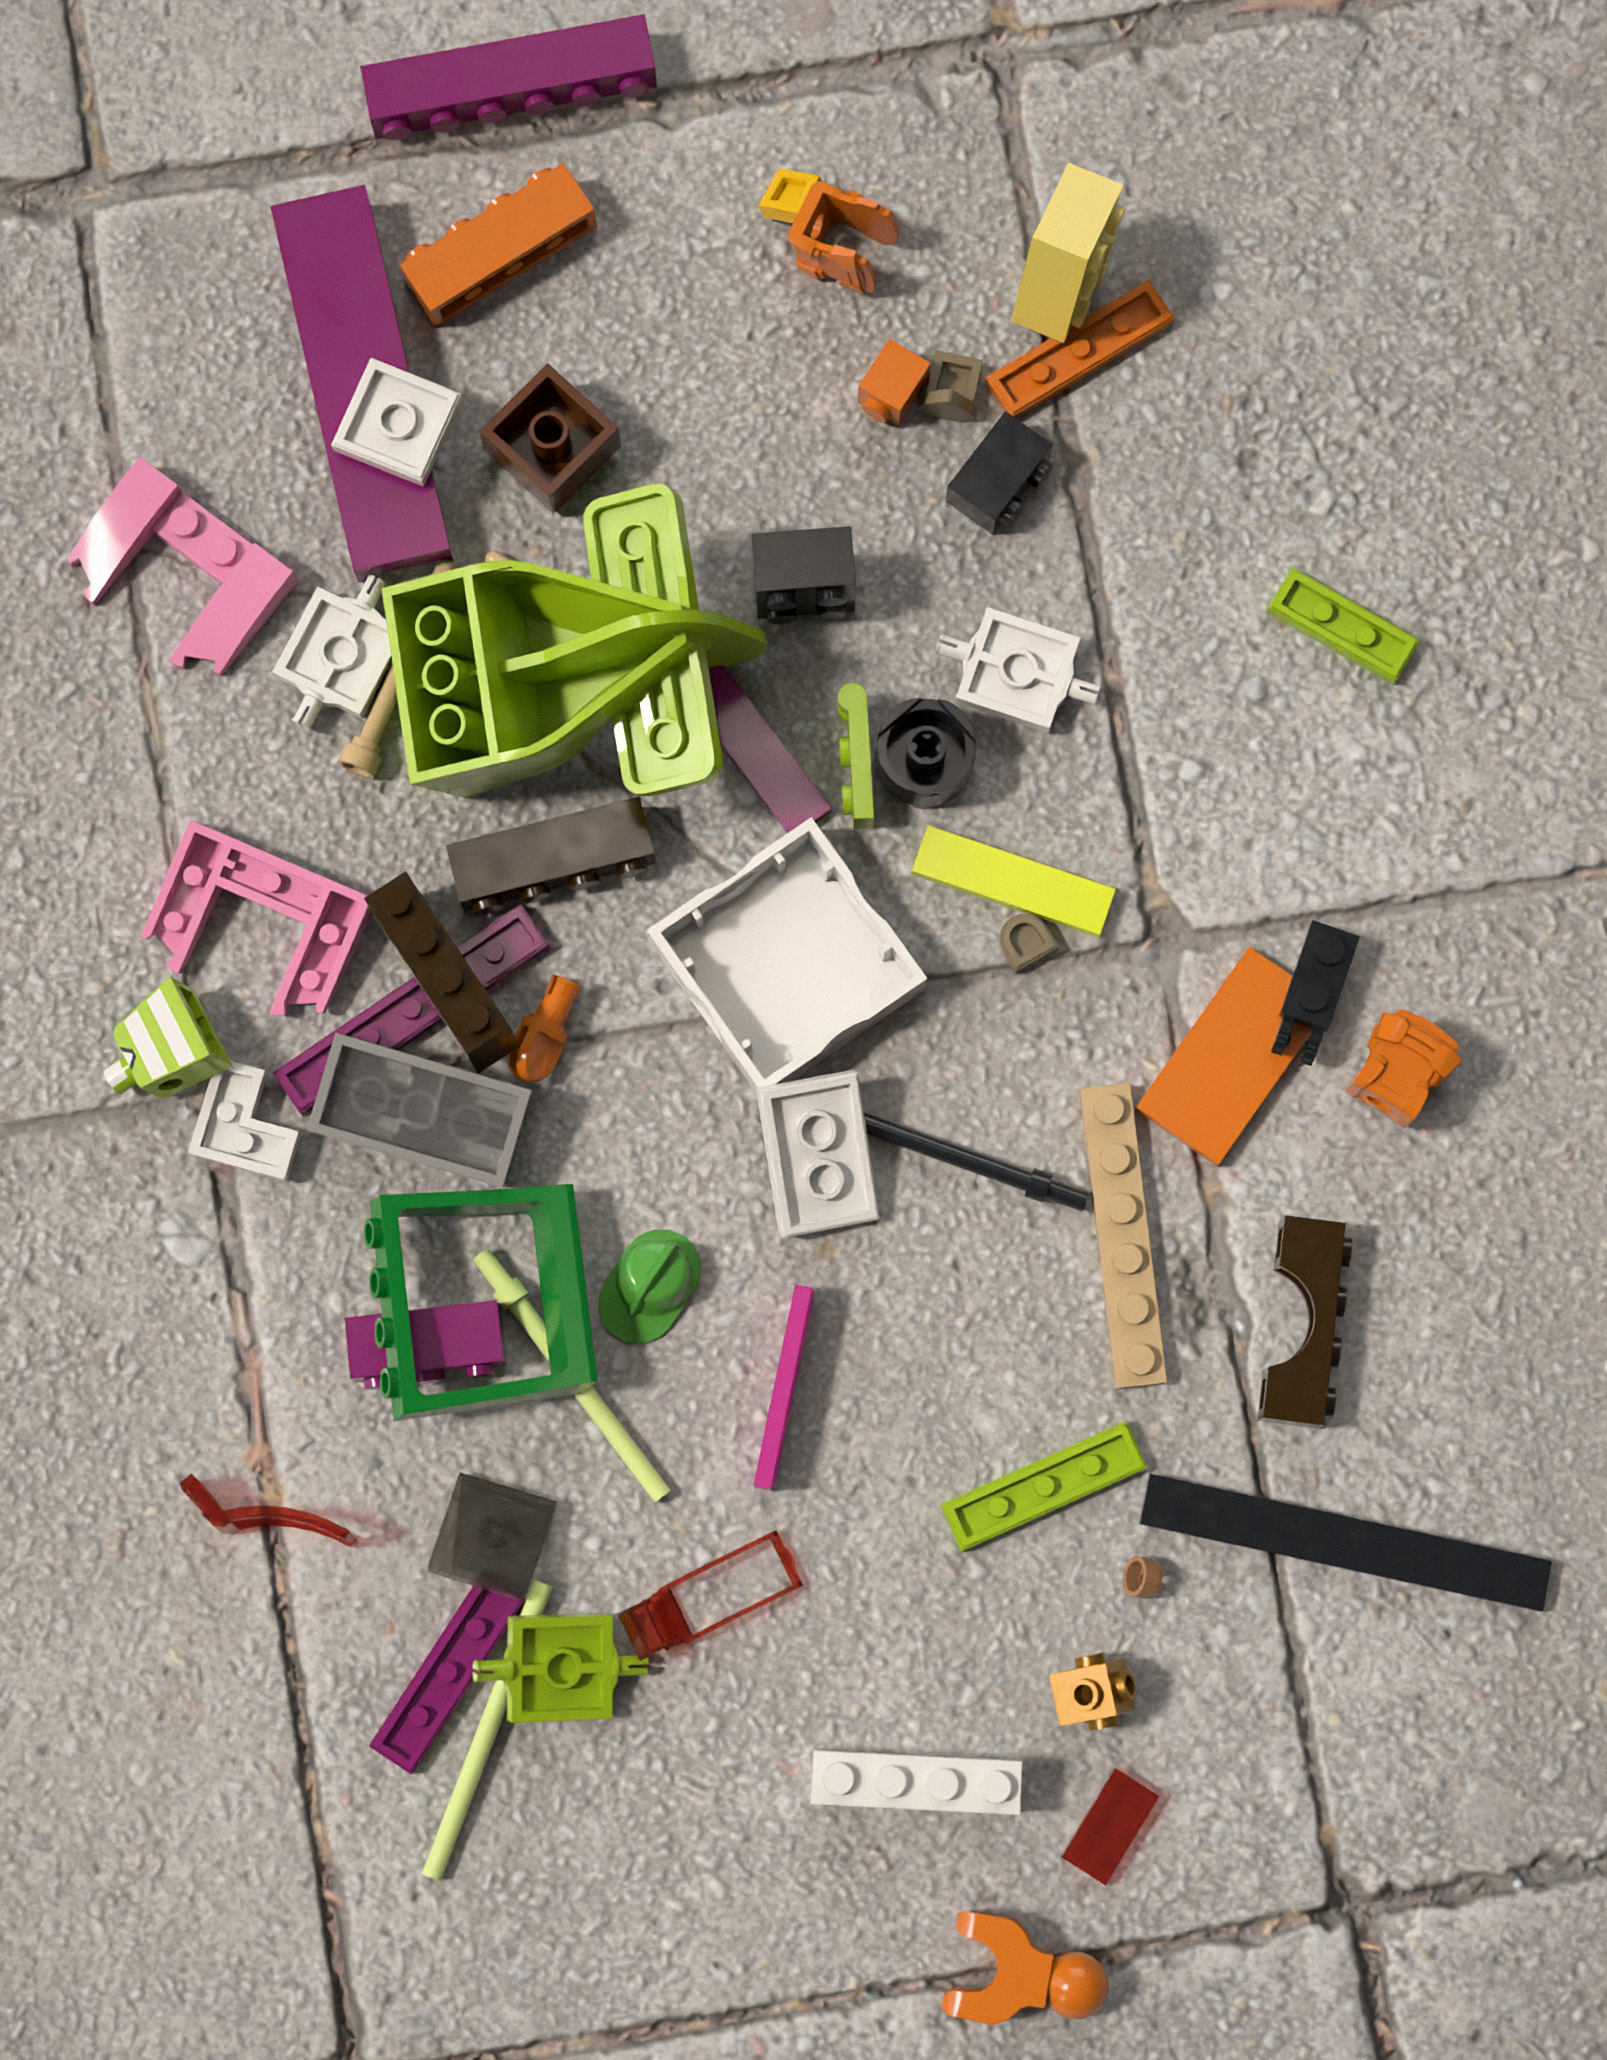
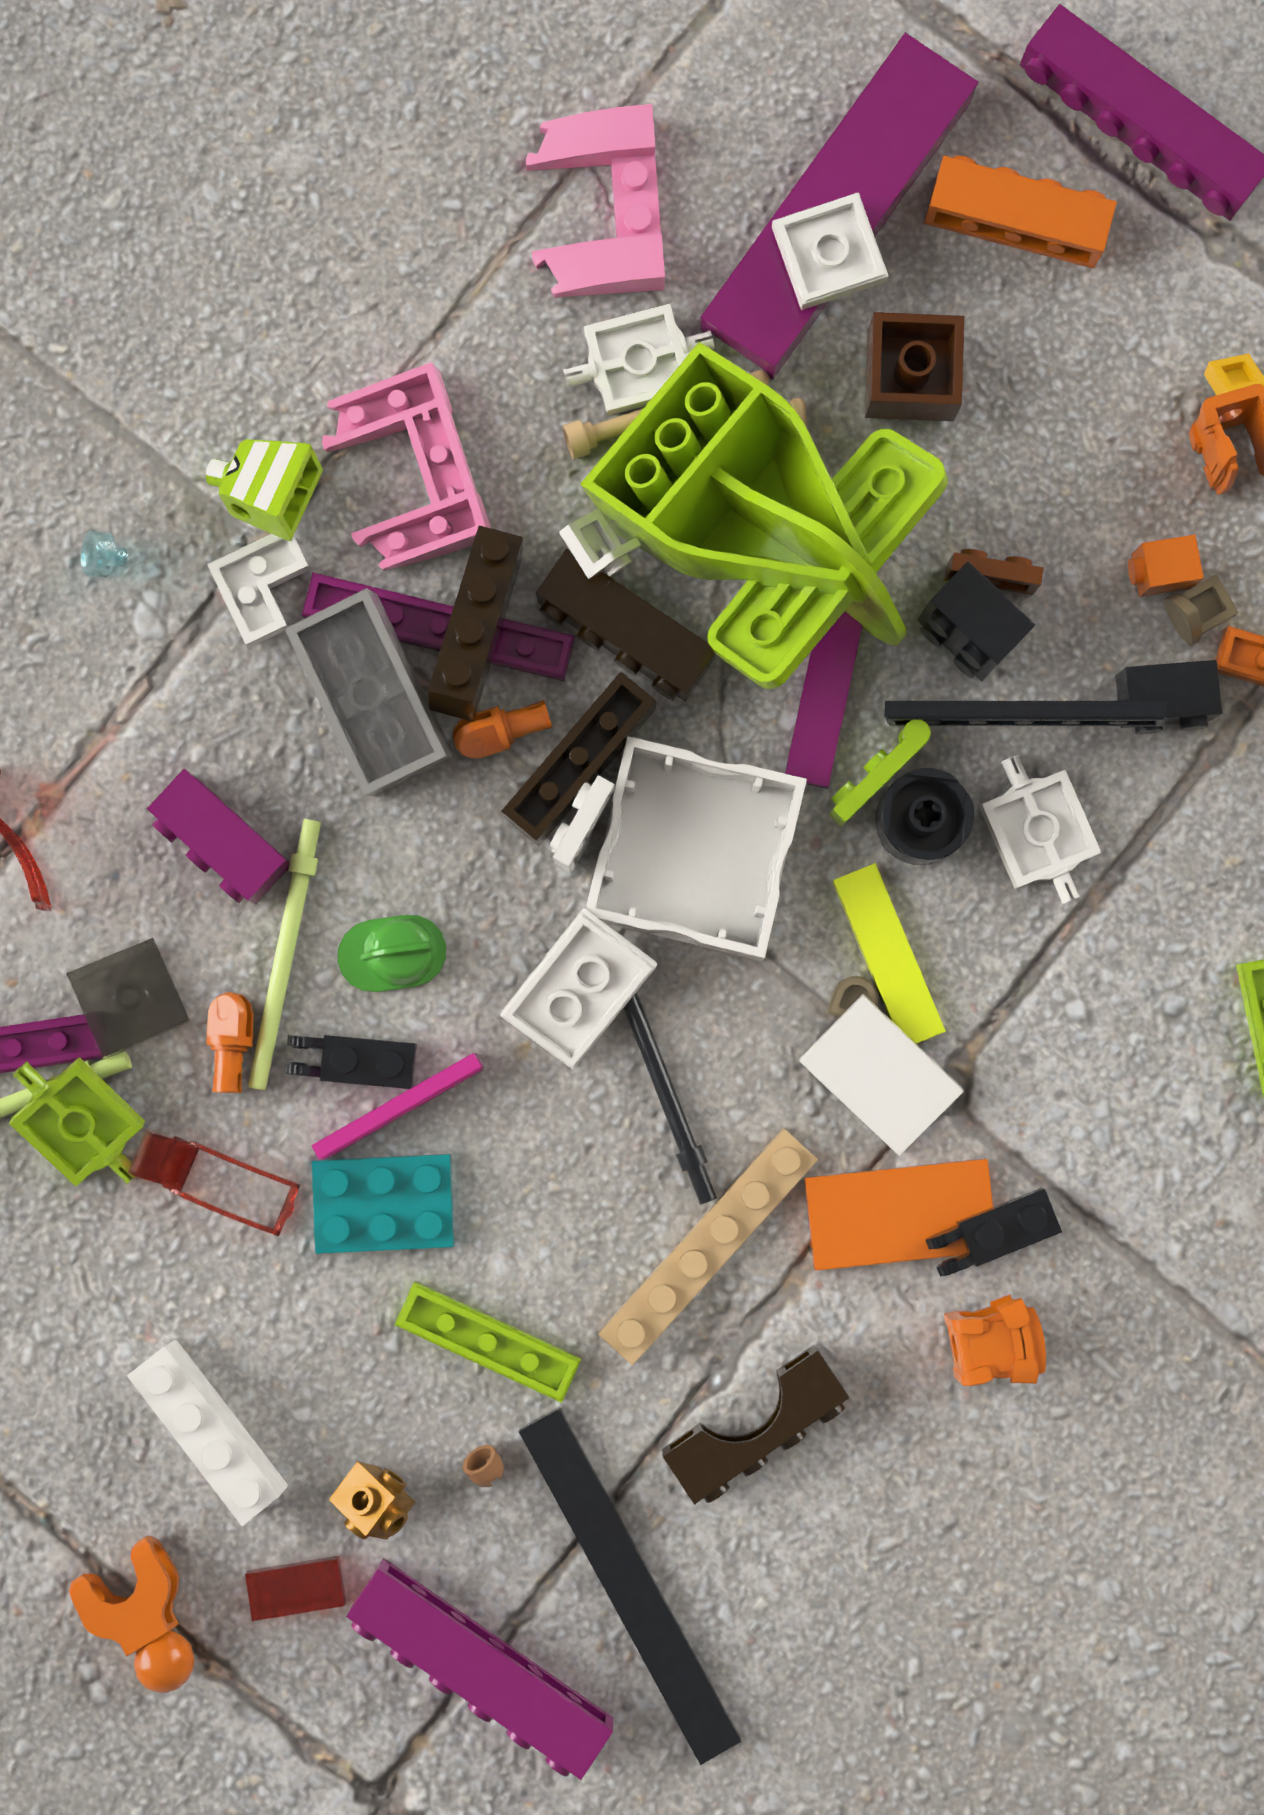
camera: 45 degrees right, 5 degrees up
green windscreen [364,1184,598,1421] -> none
none -> clear light blue tile [81,530,128,578]
none -> orange arm [206,992,254,1093]
none -> black hinge [284,1035,417,1089]
none -> teal plate [312,1154,455,1254]
none -> magenta brick [346,1558,613,1780]
none -> dark brown brick [501,672,656,847]
none -> white plate [550,775,615,874]
none -> bracket [559,508,642,579]
none -> white tile [799,994,964,1156]
none -> black tile [884,701,1167,726]
none -> dark orange plate [944,549,1044,595]

